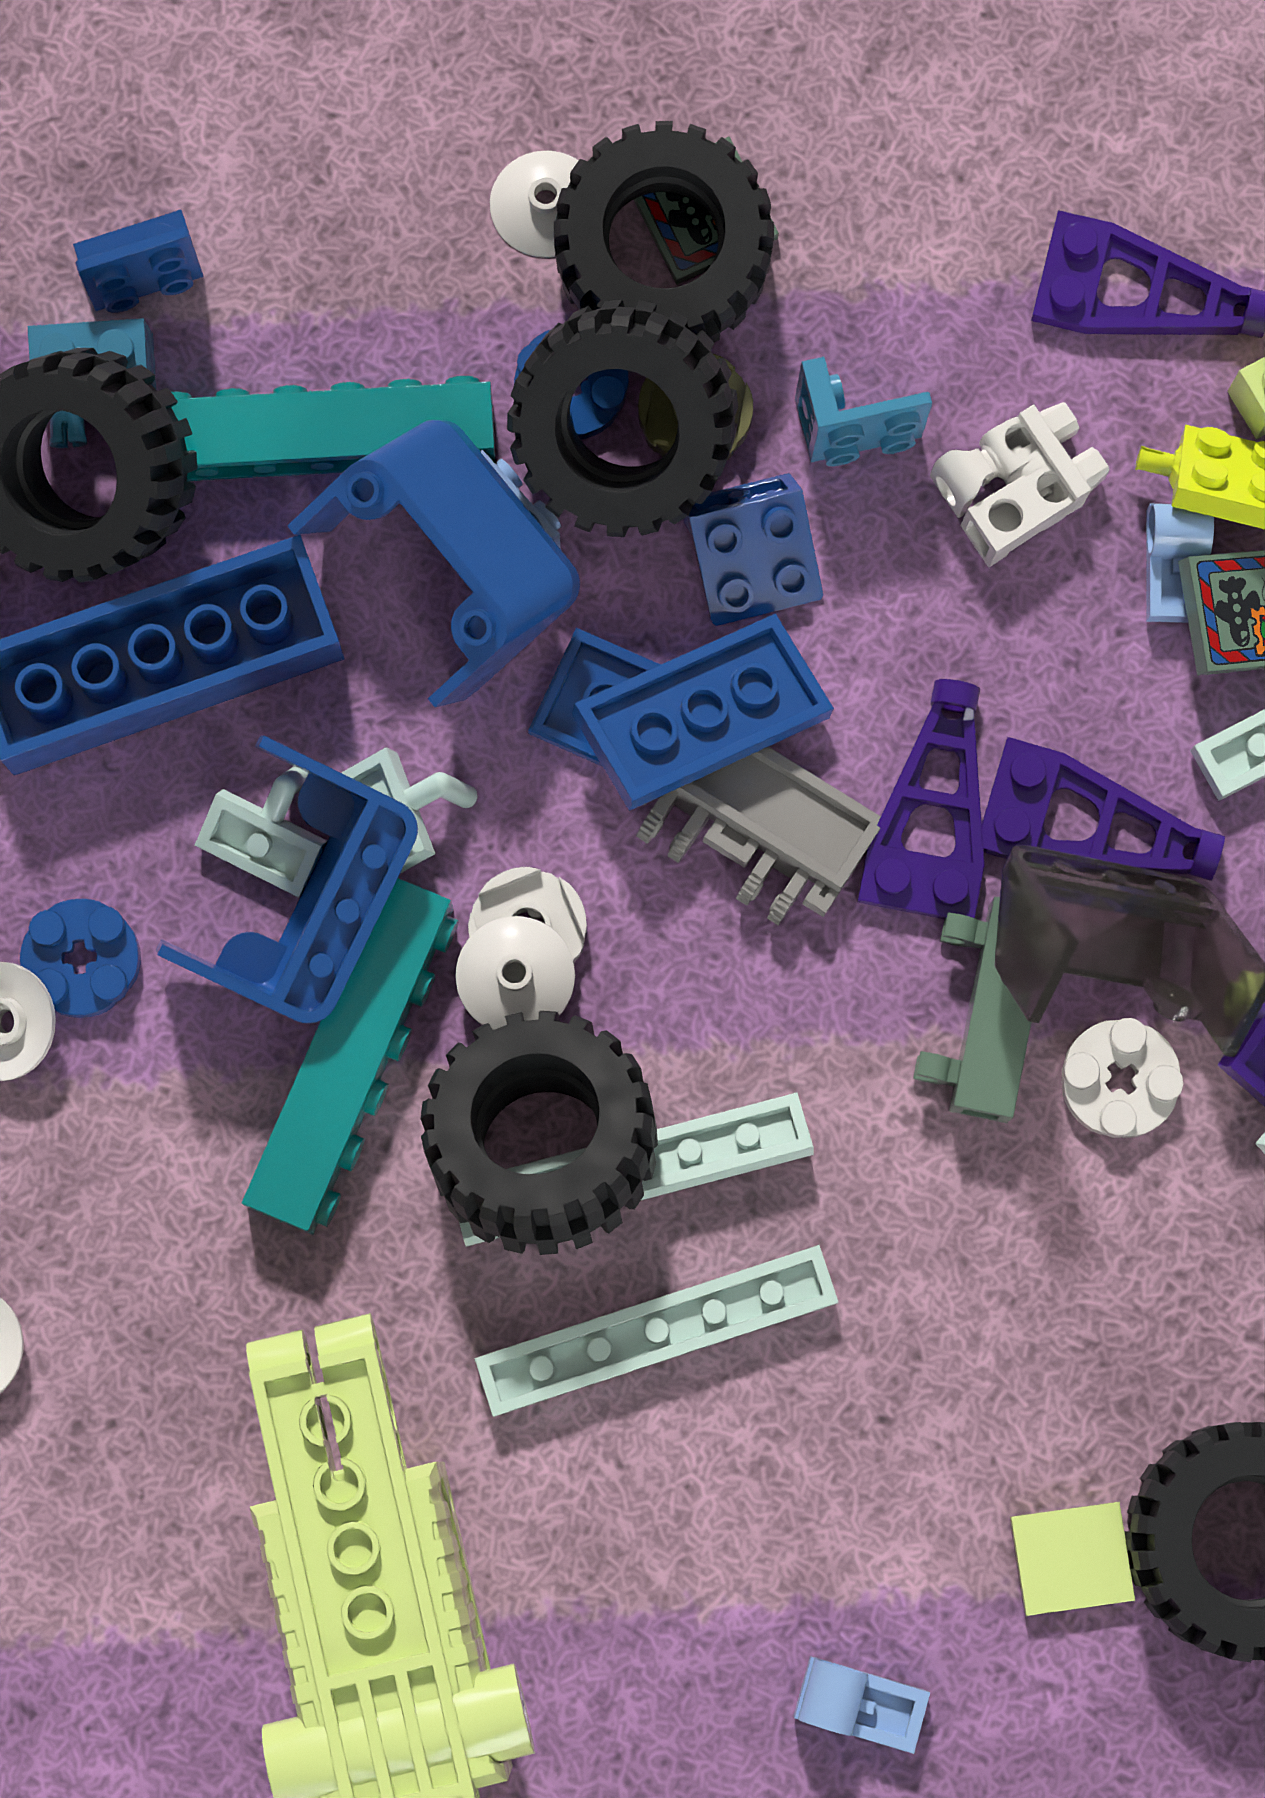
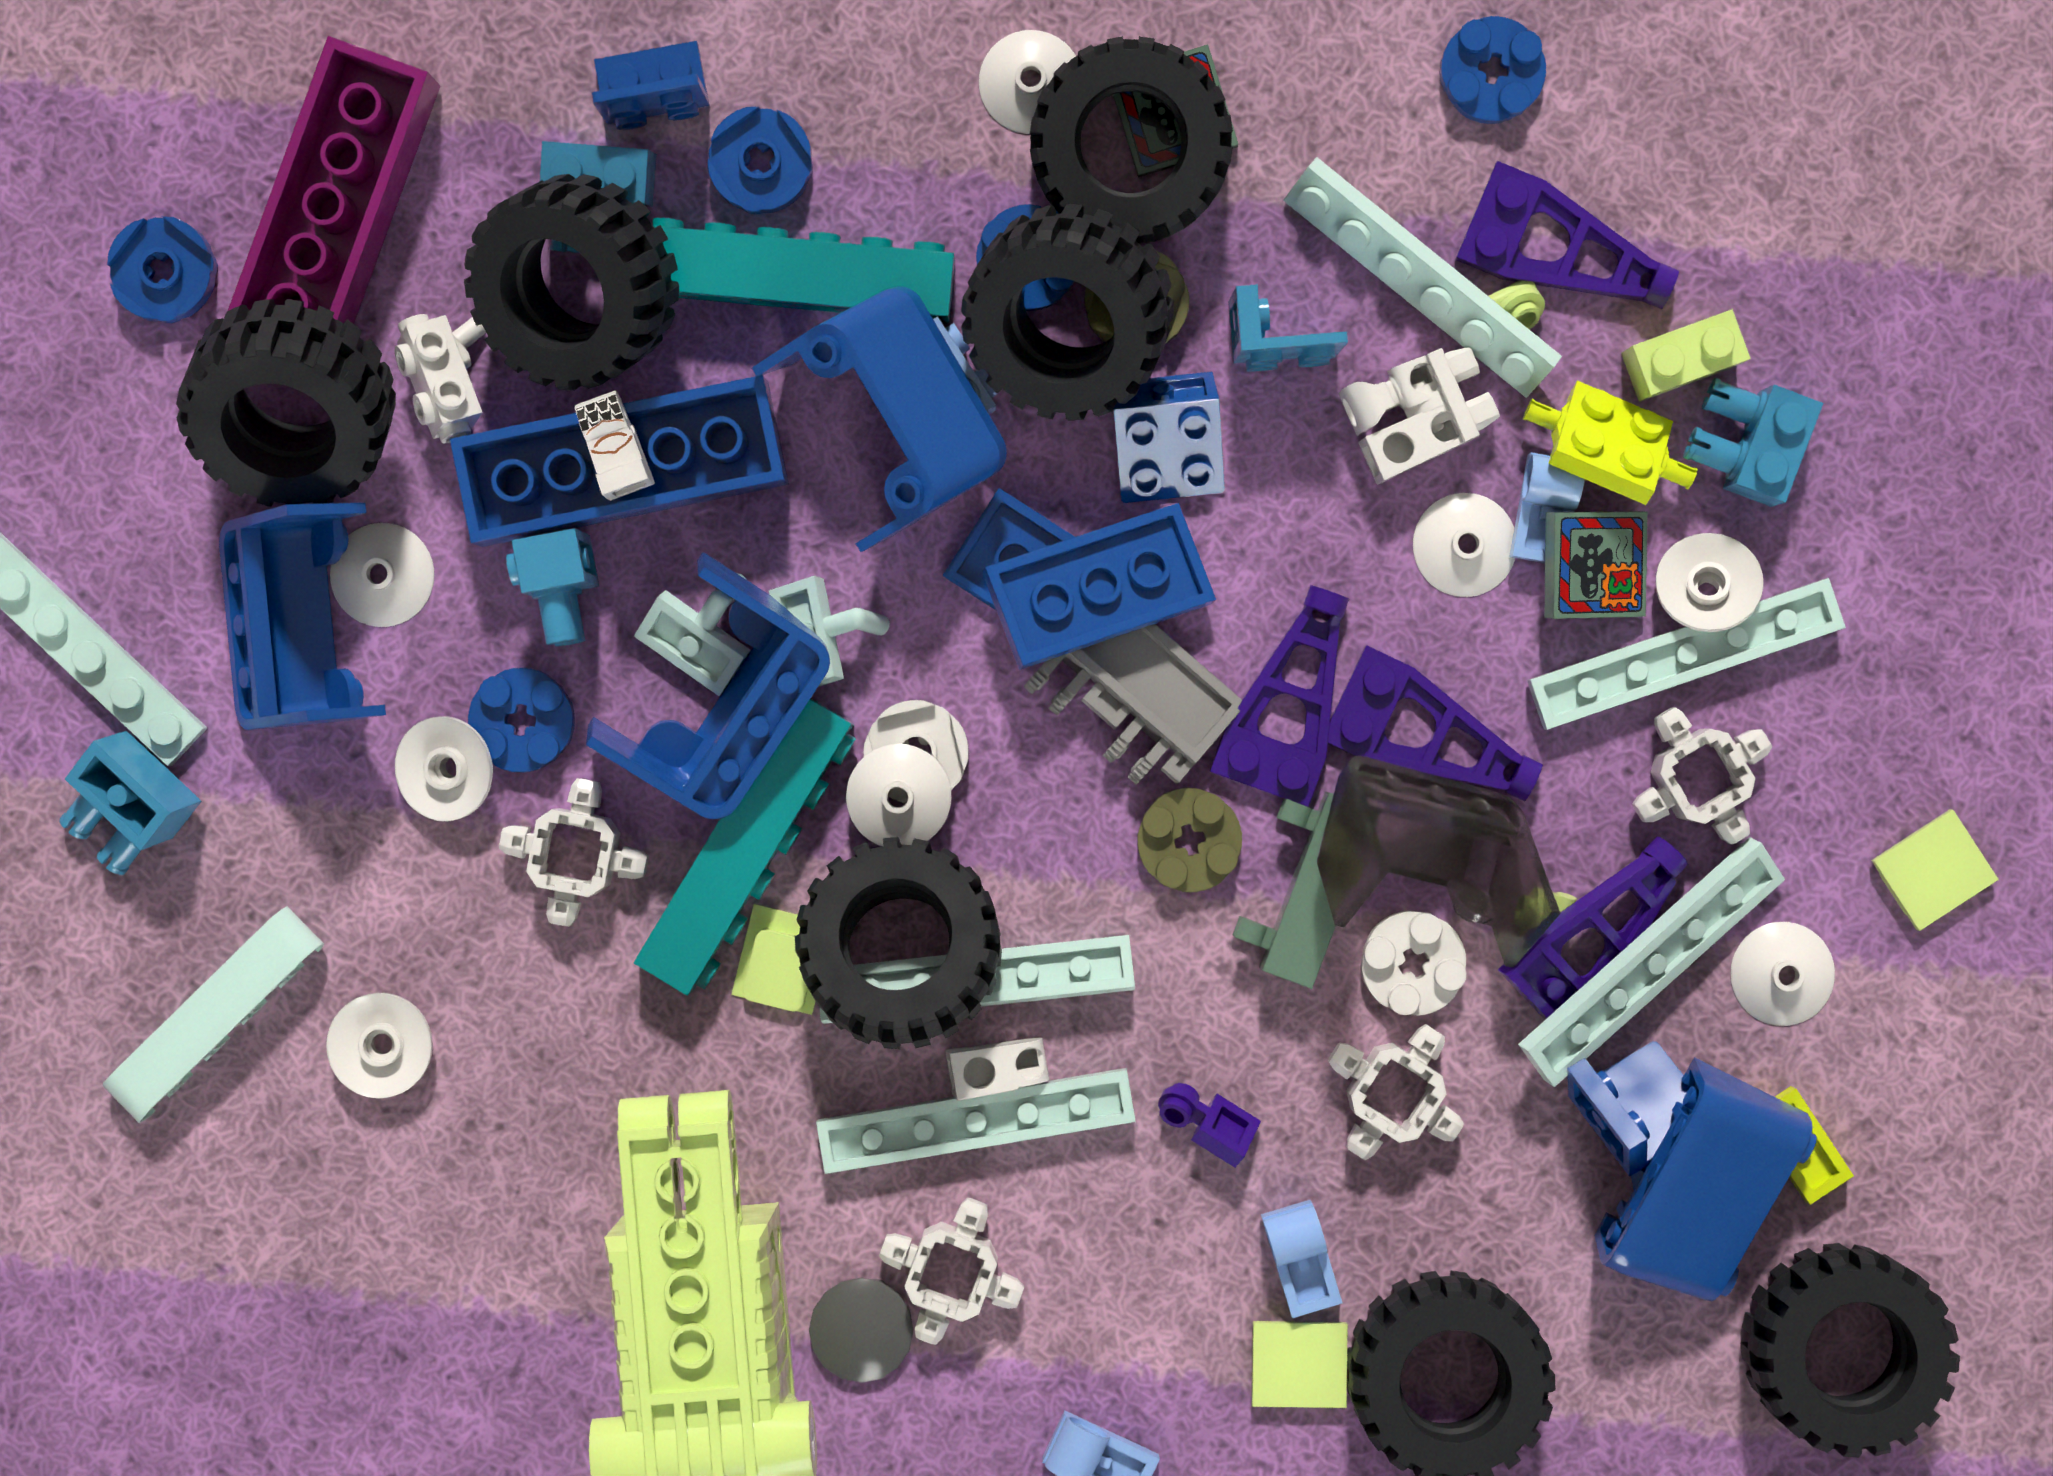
camera: 10 degrees right, 10 degrees up
none -> white piece [499,778,649,927]
none -> dark azure brick [506,528,600,647]
none -> white leg [575,390,655,501]
none -> blue plate [708,107,813,214]
none -> yellowish green piece [731,904,816,1015]
none -> dark grey dish [809,1278,914,1383]
none -> white piece [879,1197,1024,1345]
none -> white leg [945,1037,1049,1101]
none -> olive plate [1137,788,1242,892]
none -> dark purple plate [1158,1083,1261,1168]
none -> light blue plate [1260,1200,1342,1318]
none -> light aqua plate [1283,157,1562,398]
none -> white piece [1328,1024,1464,1160]
none -> white dish [1413,493,1515,597]
none -> blue plate [1439,16,1546,124]
none -> yellowish green plate [1489,281,1545,330]

